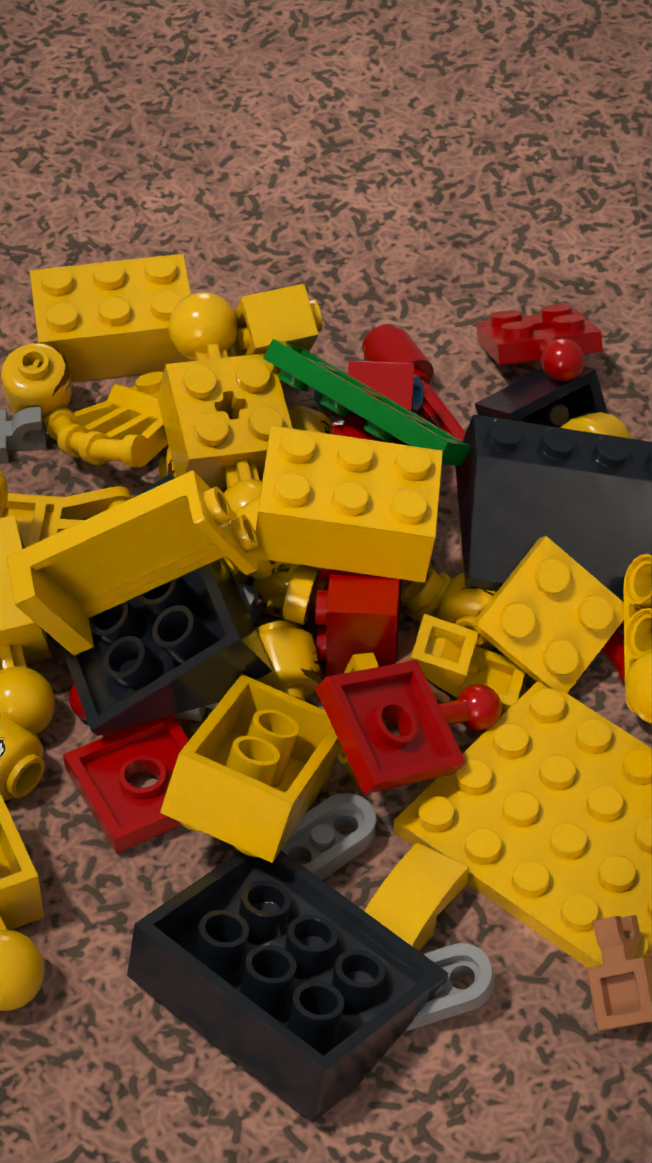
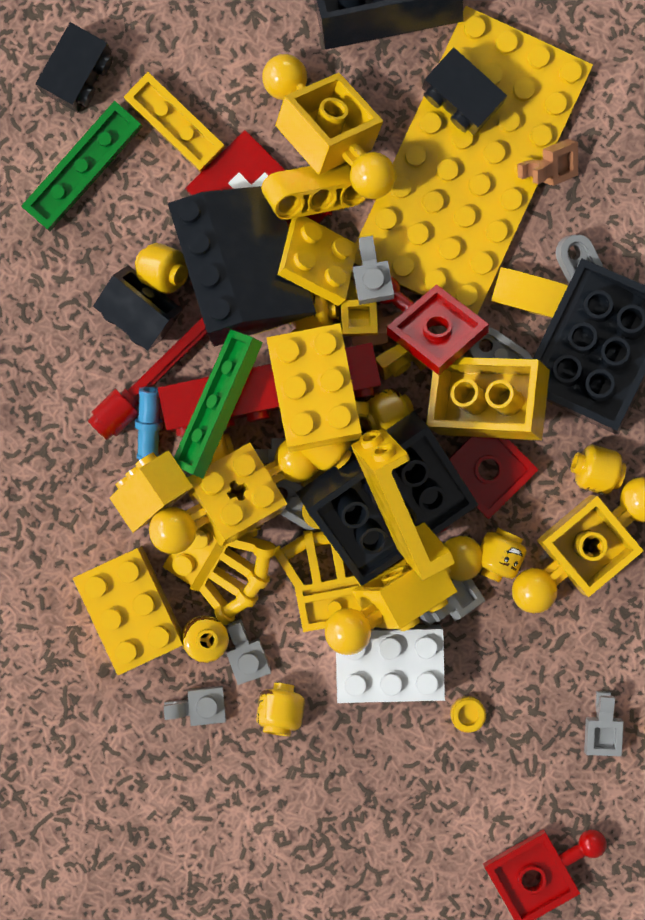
camera: 105 degrees left, 40 degrees up
red plate [476,304,603,382] -> none
none -> light grey plate [353,235,394,305]
none -> yellow head [571,444,627,495]

